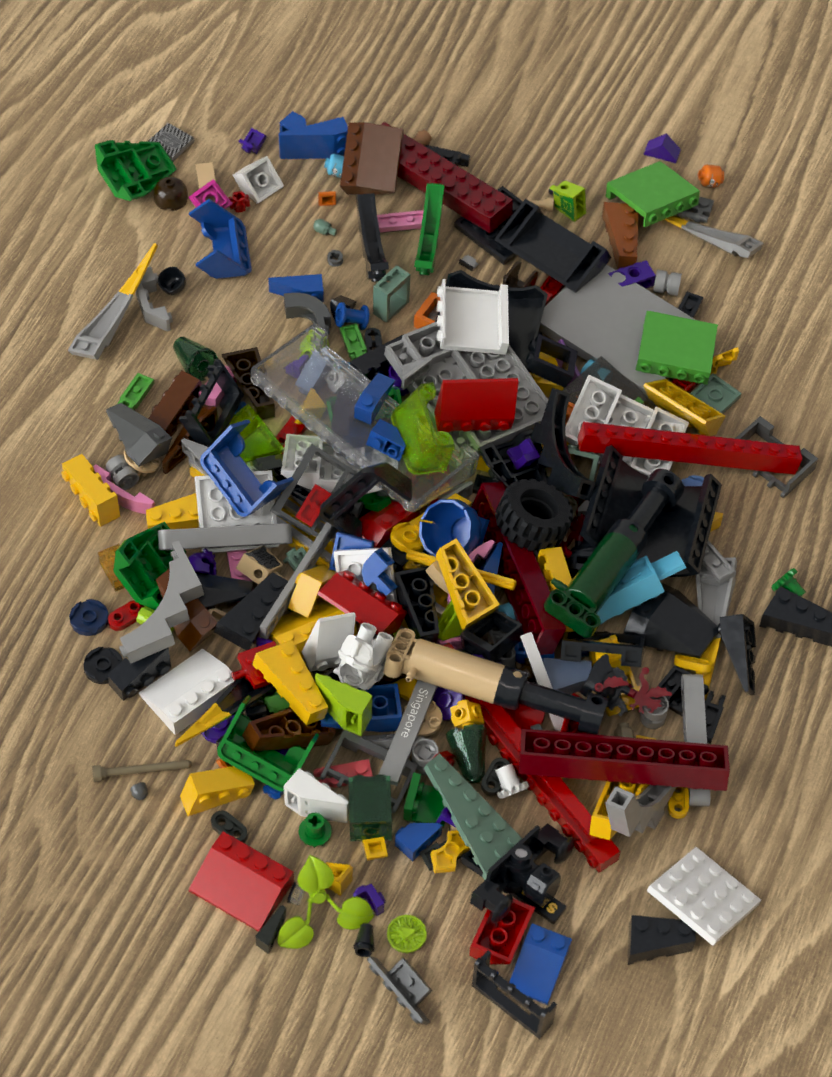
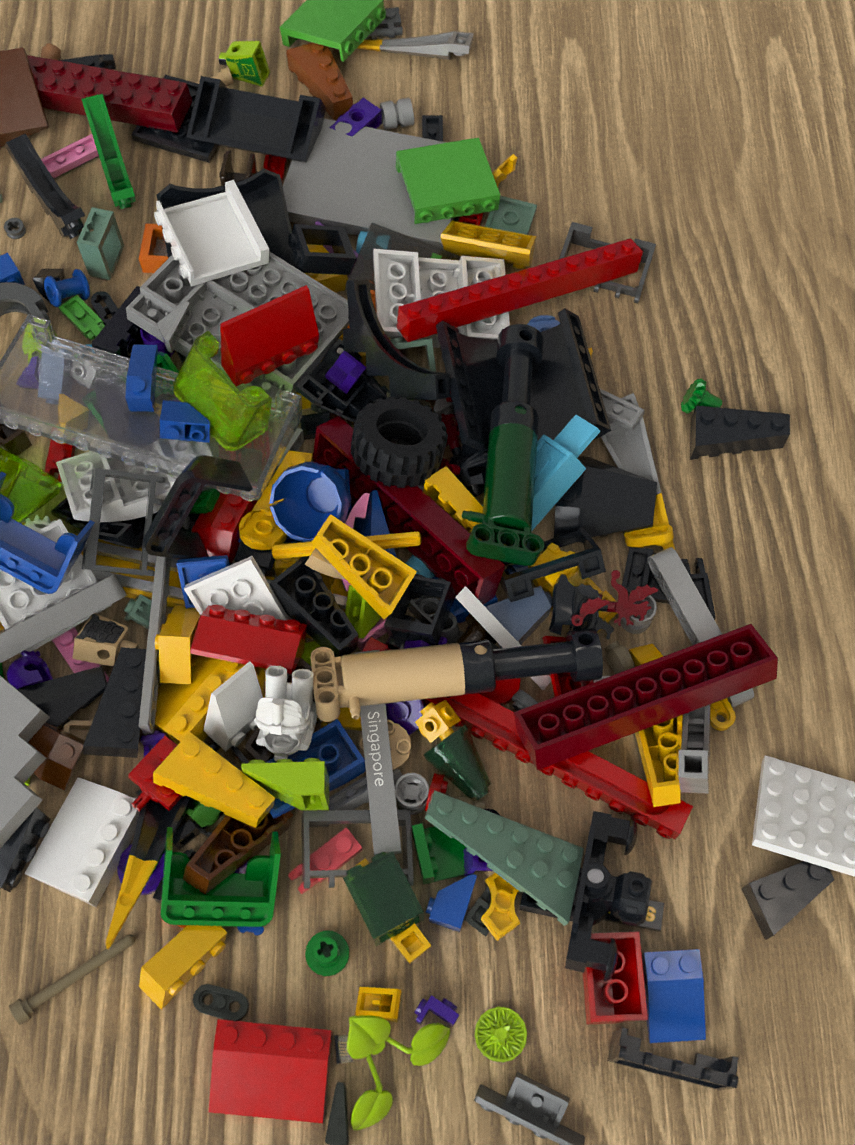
camera: 25 degrees left, 10 degrees up
dark grey hinge [130,782,148,800] -> none
pearl dark grey slope [252,455,283,471] -> none
white slope [284,768,349,823] -> none
red hinge [295,484,331,527] -> none
black cone [353,923,375,957] -> none
brick [362,548,398,596] -> none
light grey piece [459,255,479,271] -> none
pearl dark grey plate [481,758,510,796] -> none
white gear [495,763,529,799] -> none
black wedge [718,614,756,695] -> none

